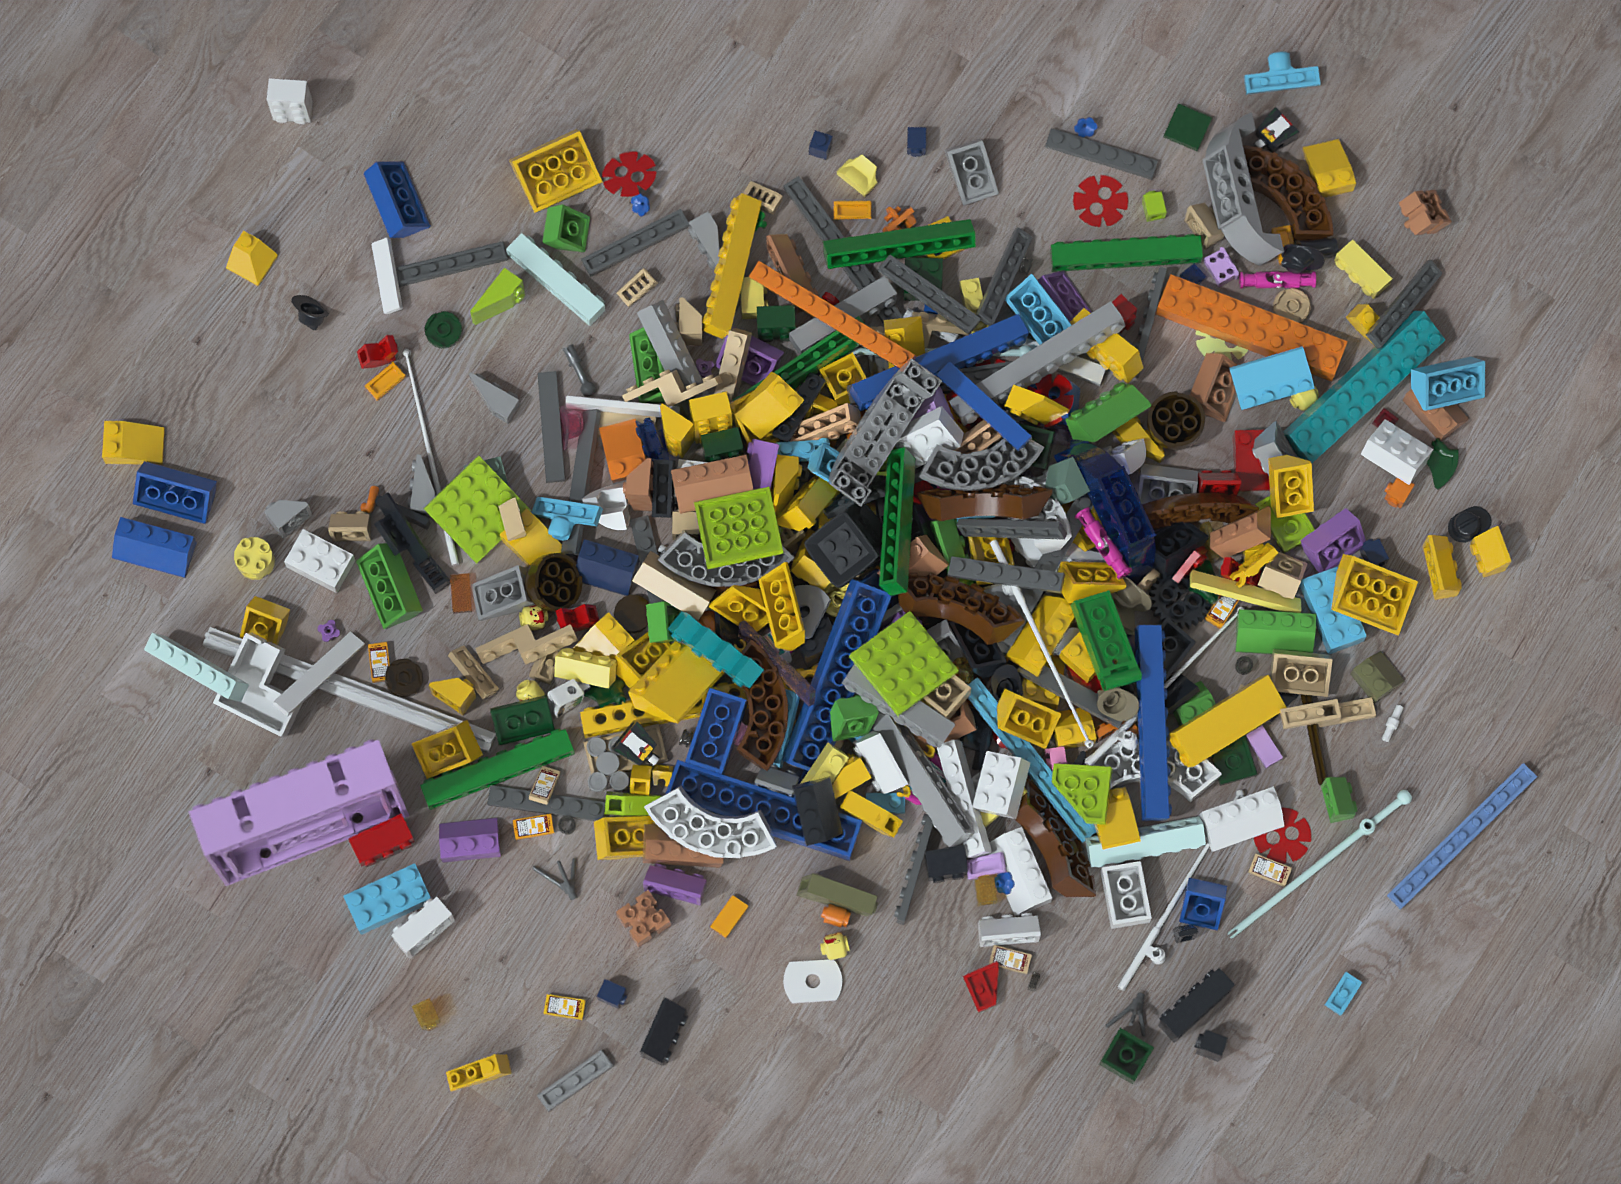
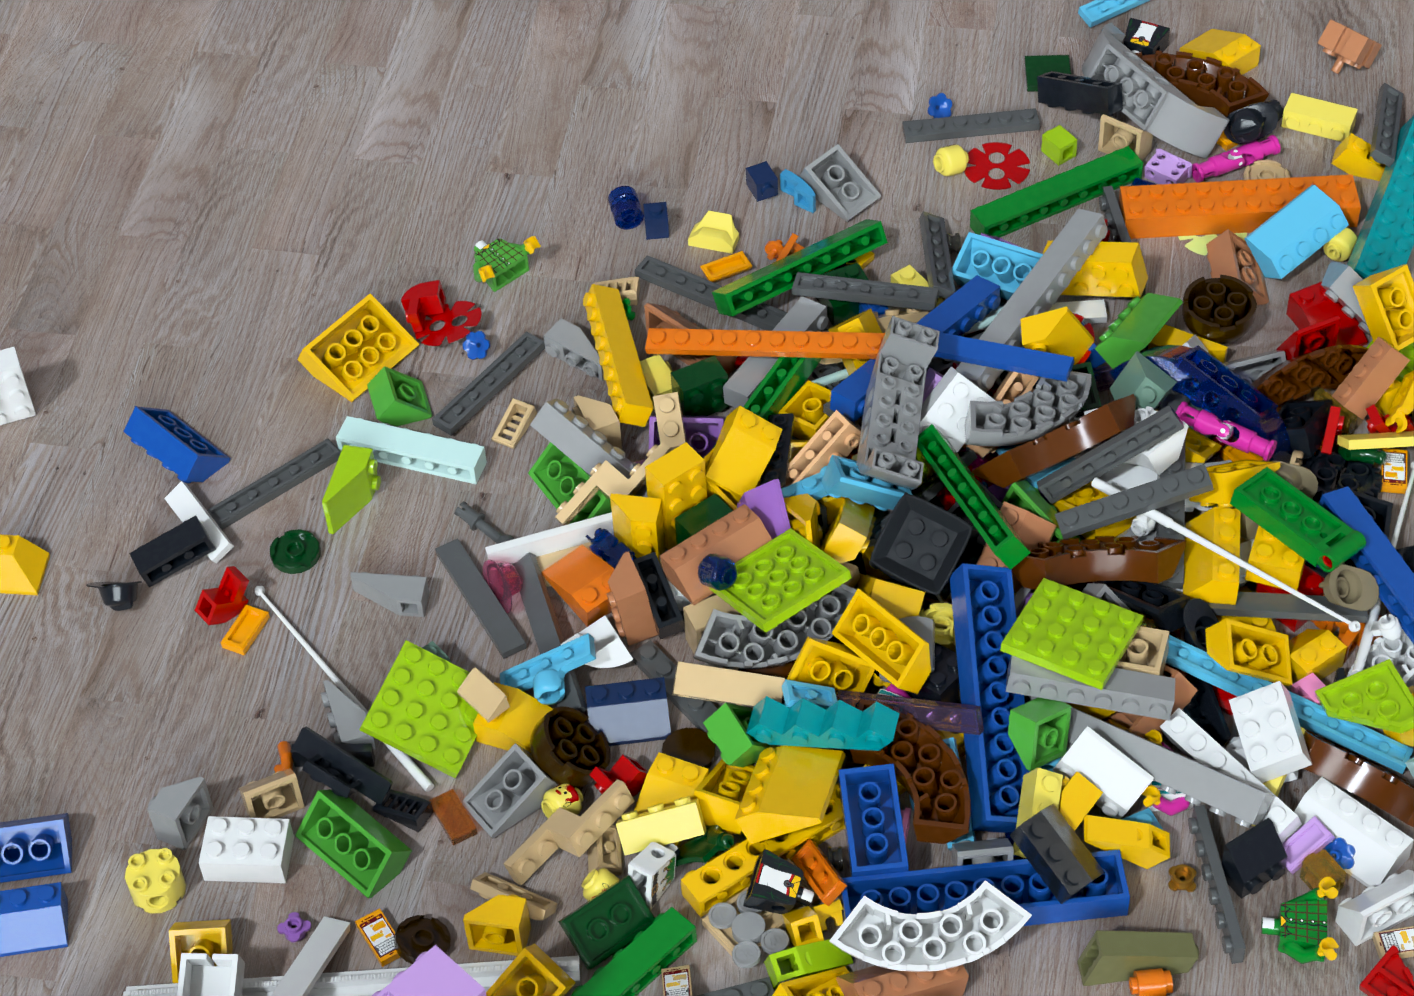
camera: 20 degrees left, 25 degrees down
none -> black brick [129,515,216,588]
none -> red brick [401,280,446,332]
none -> bright green torso [473,236,541,292]
none -> clear blue wheel [608,186,644,230]
none -> clear blue head [698,553,737,591]
none -> dark azure slope [780,169,816,213]
none -> medium azure plate [781,679,837,709]
none -> orange tile [792,839,847,906]
none -> light yellow head [933,144,969,176]
none -> black brick [1037,71,1123,117]
none -> pearl gold plate [1168,864,1197,892]
none -> green torso [1261,877,1339,964]

